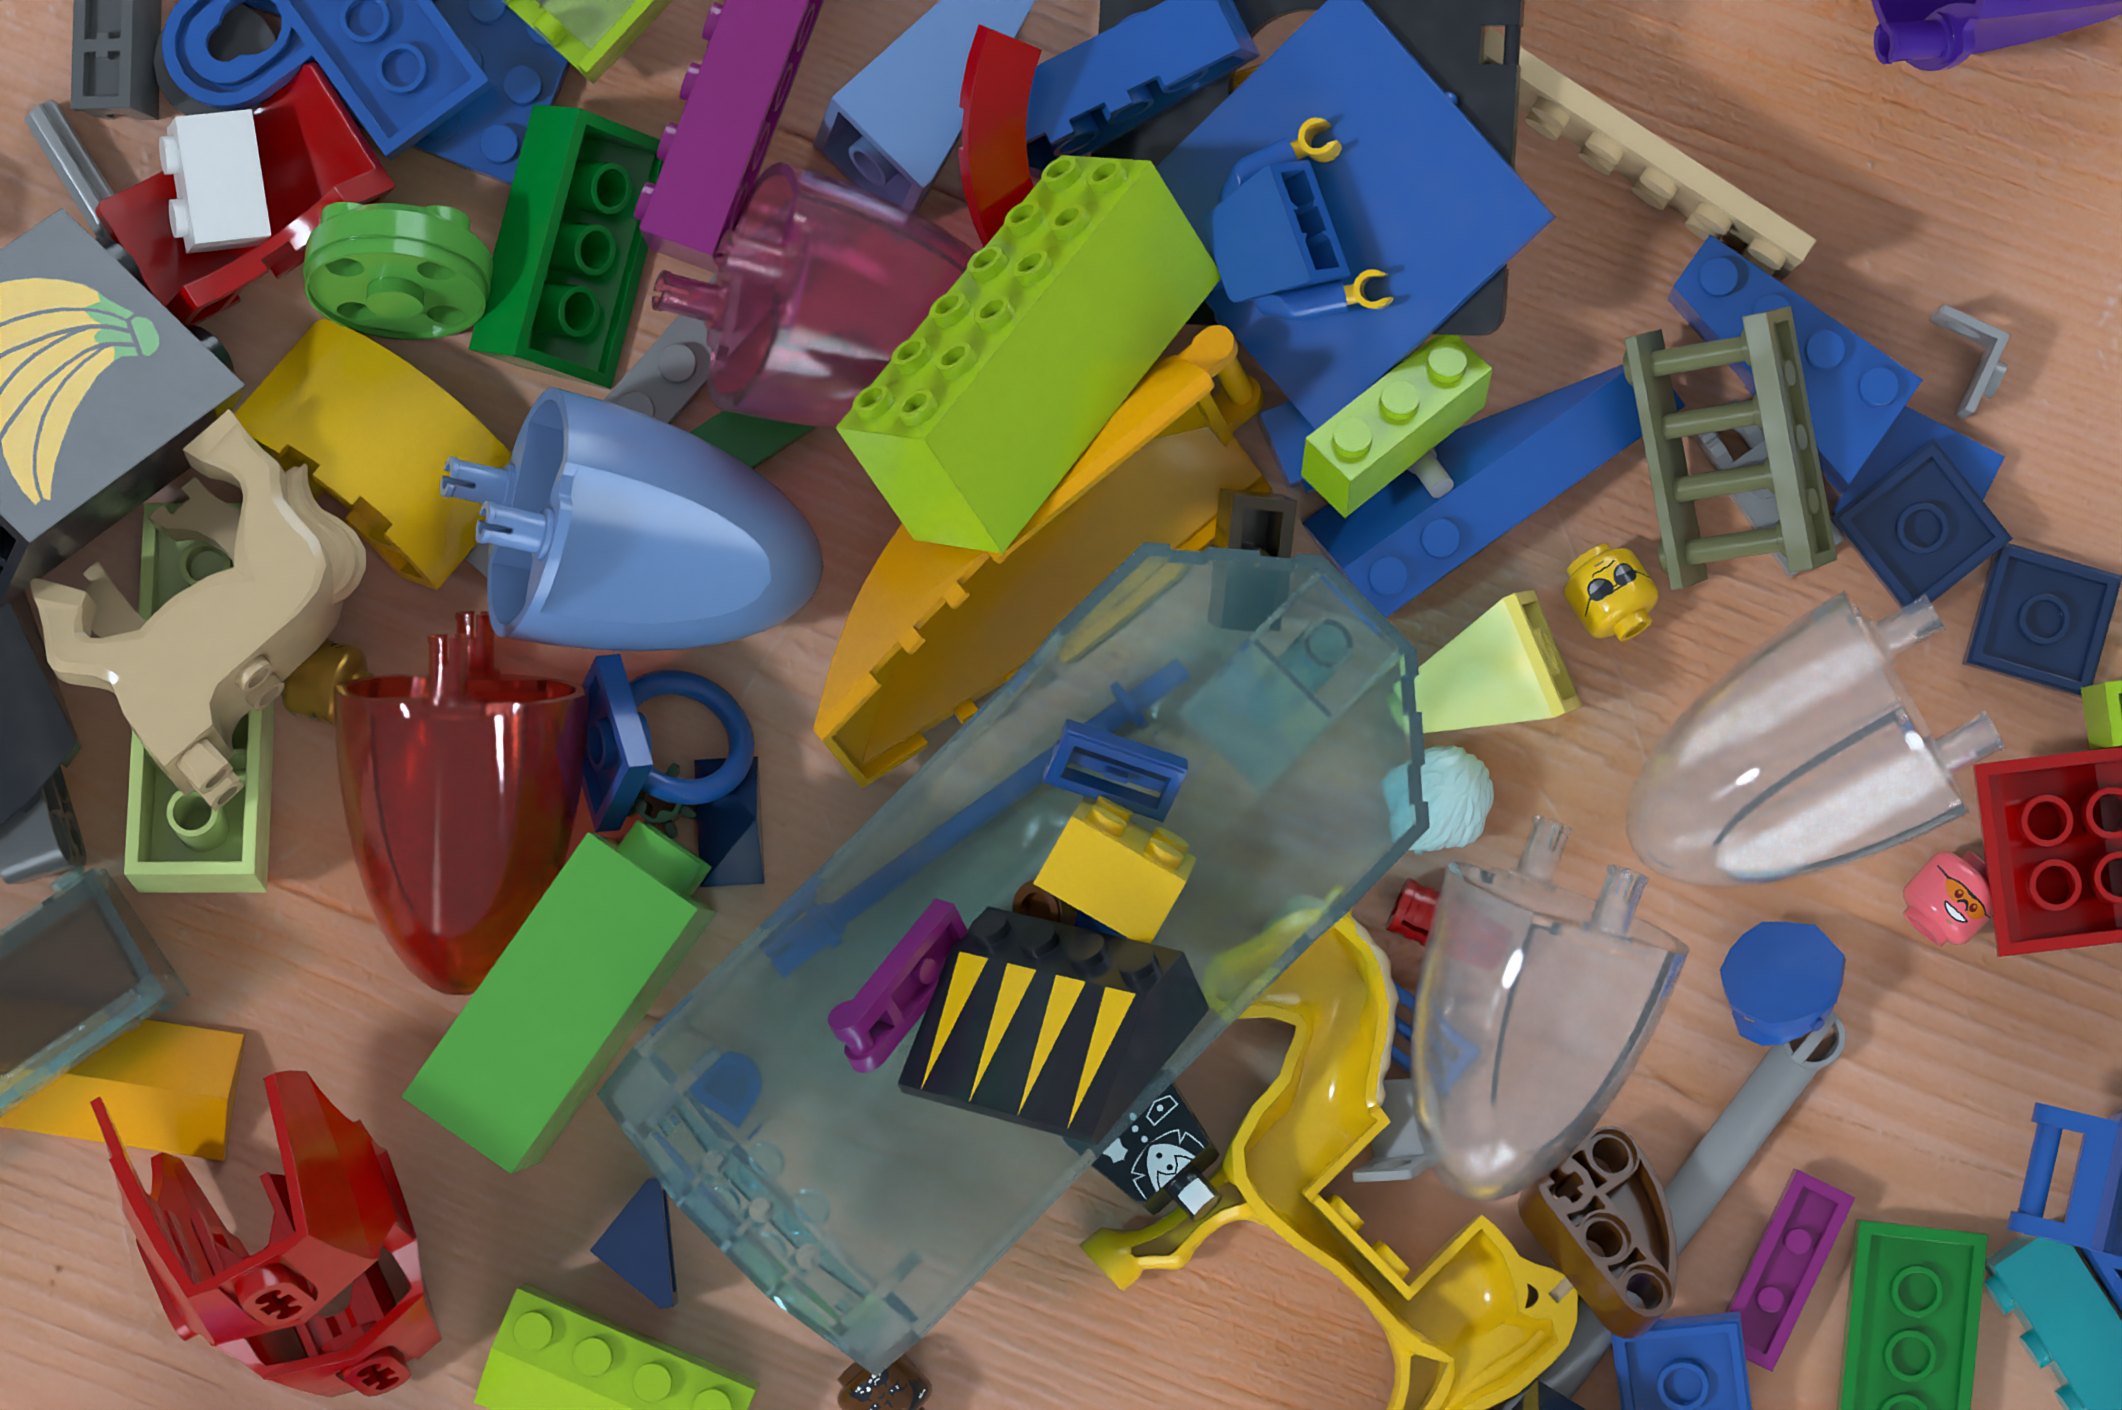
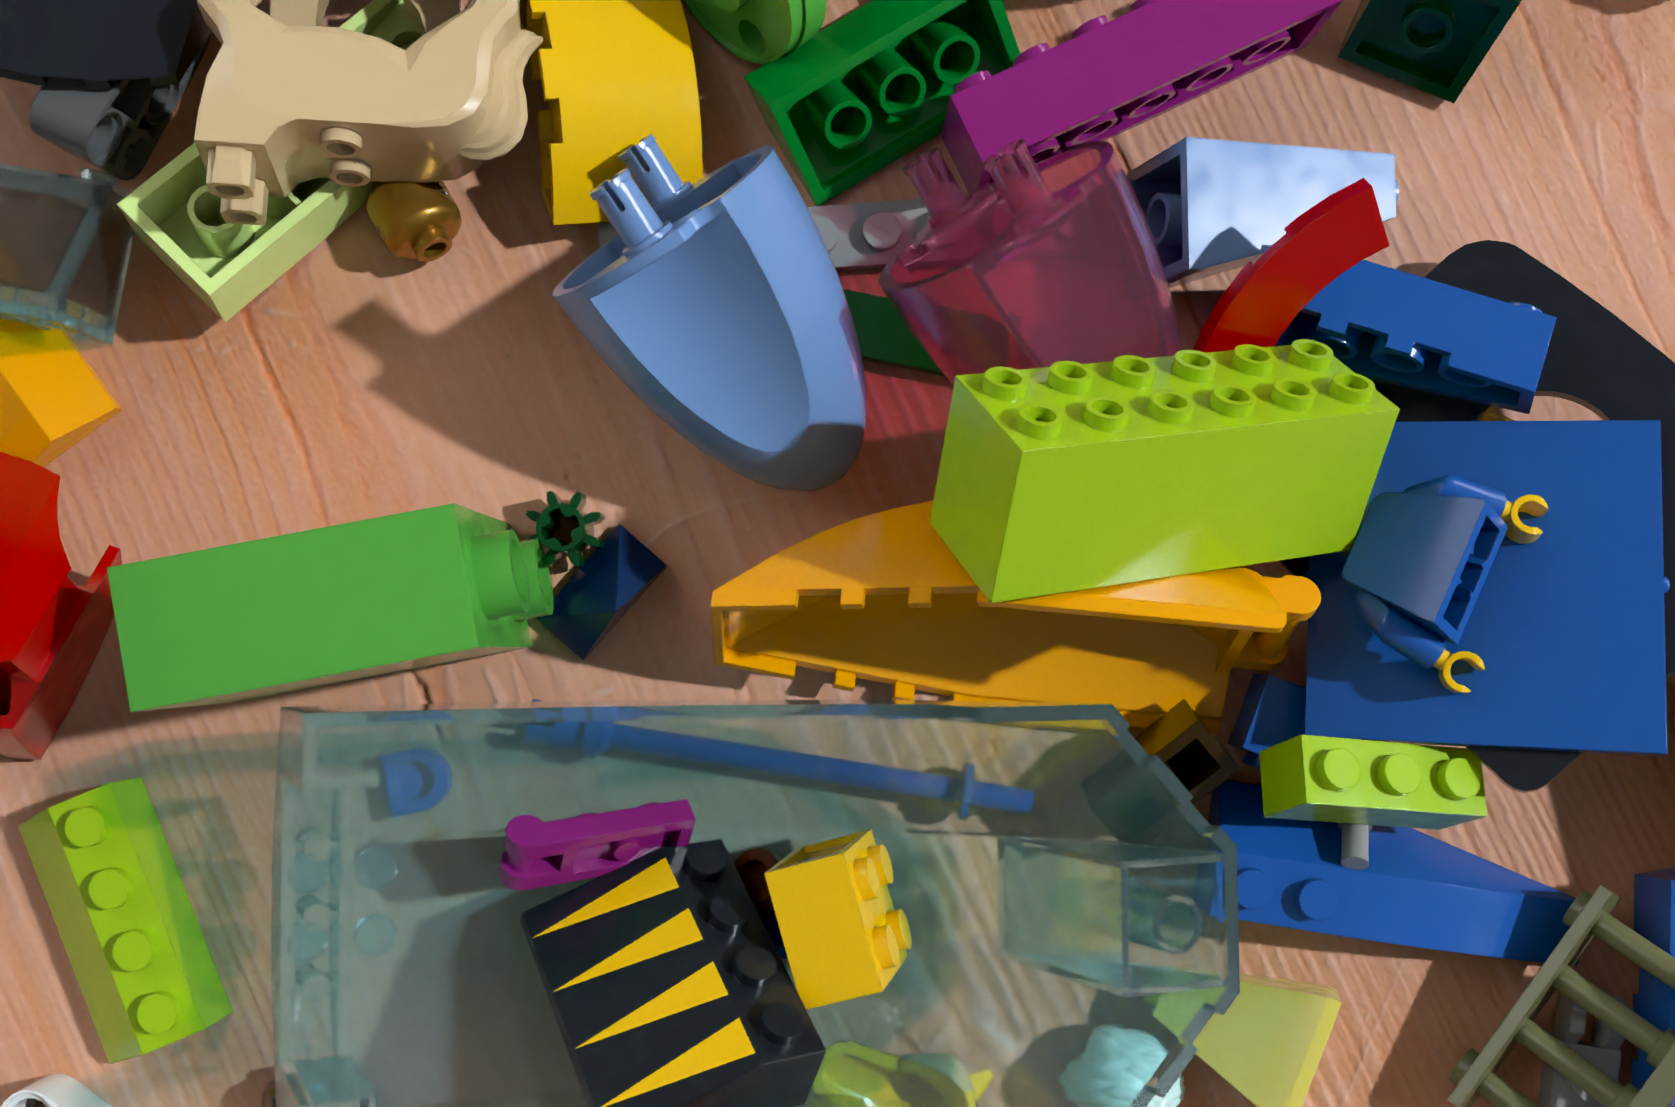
camera: 45 degrees right, 0 degrees up
clear red windscreen [333,610,589,996] -> none
blue tile [563,654,754,833] -> none
dark blue slope [590,1175,678,1309] -> none
blue tile [1043,719,1188,823] -> none
yellow head [1563,543,1659,642] -> none

